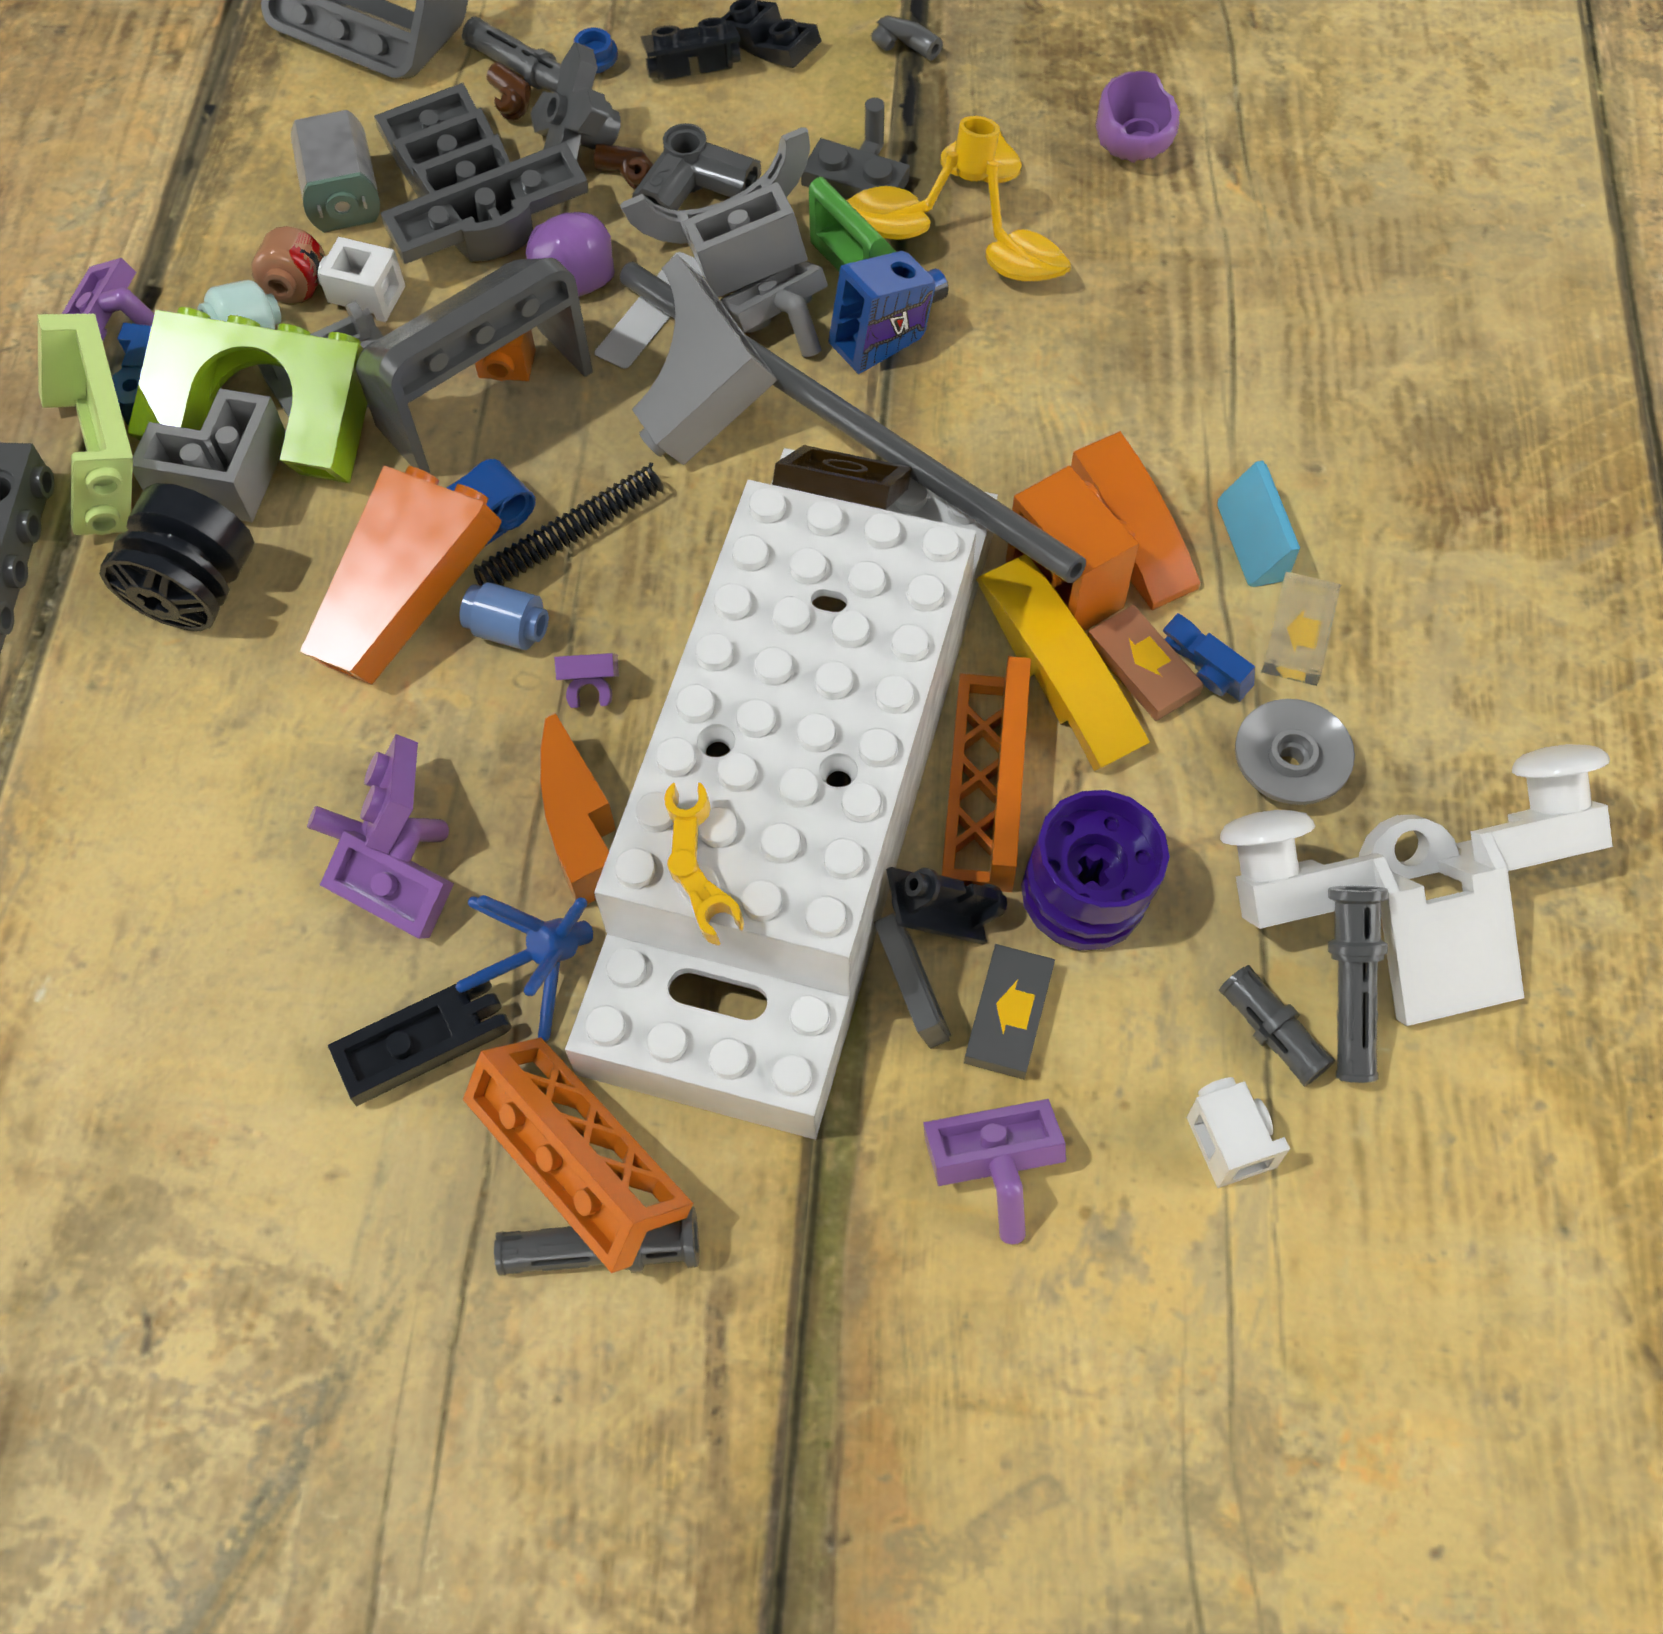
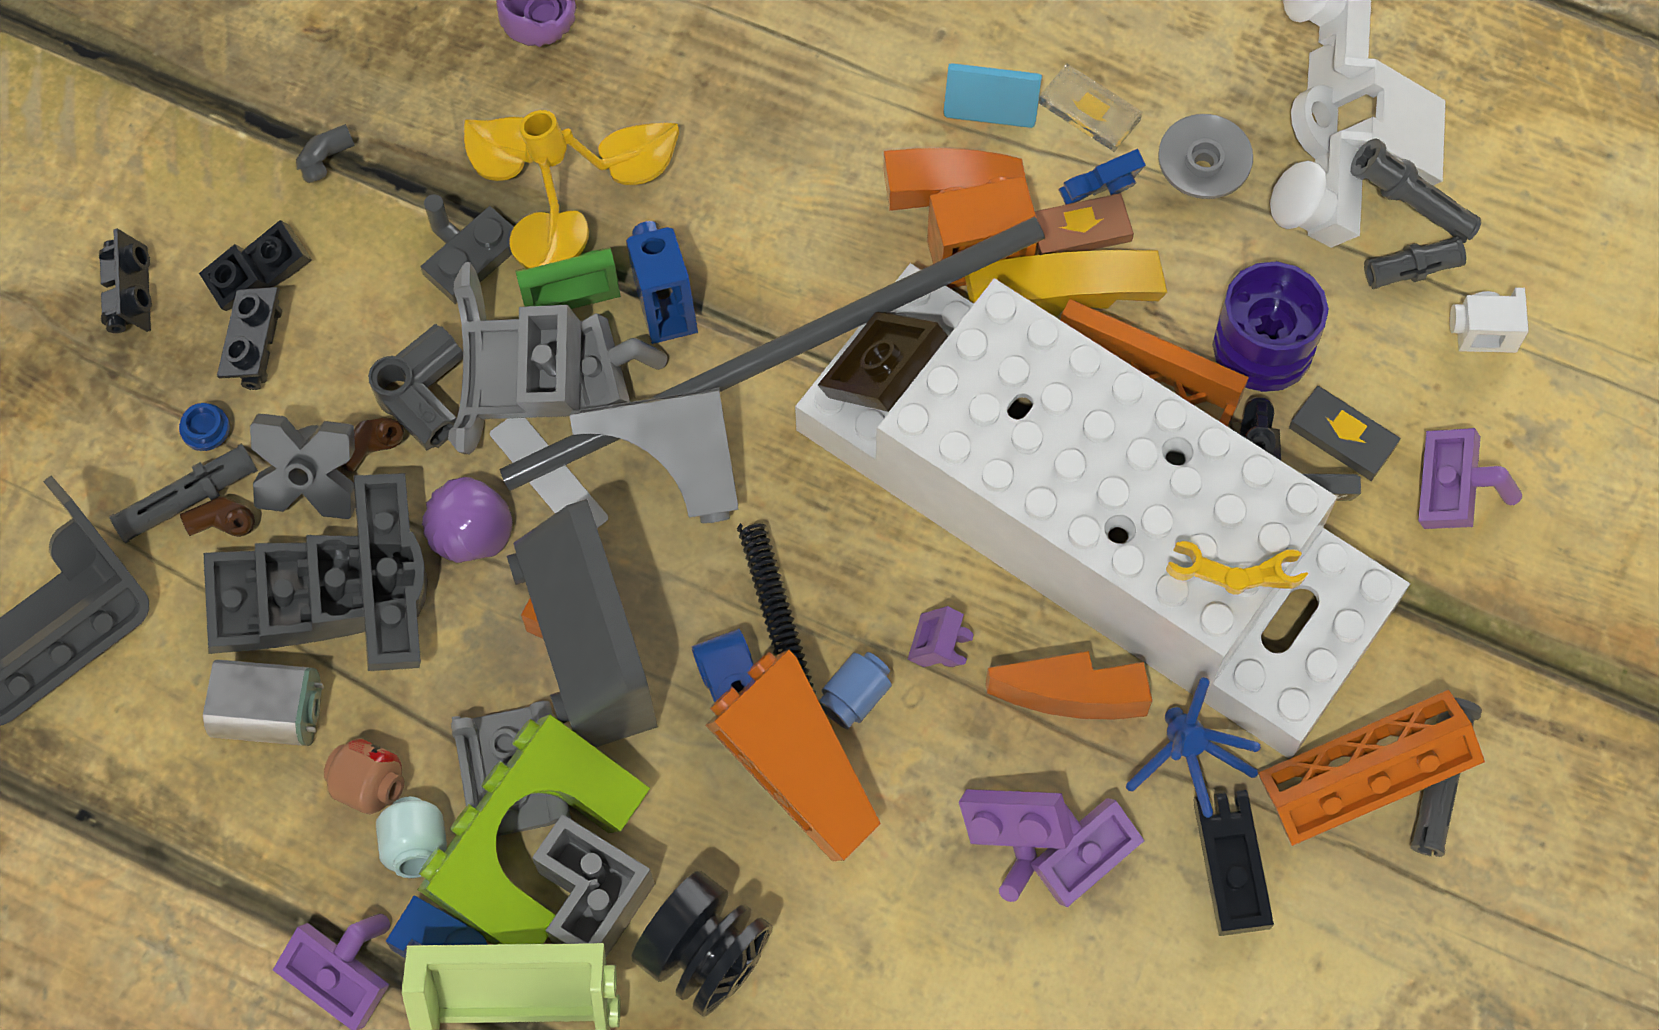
camera: 70 degrees left, 5 degrees up
white brick [317,237,405,323] -> none

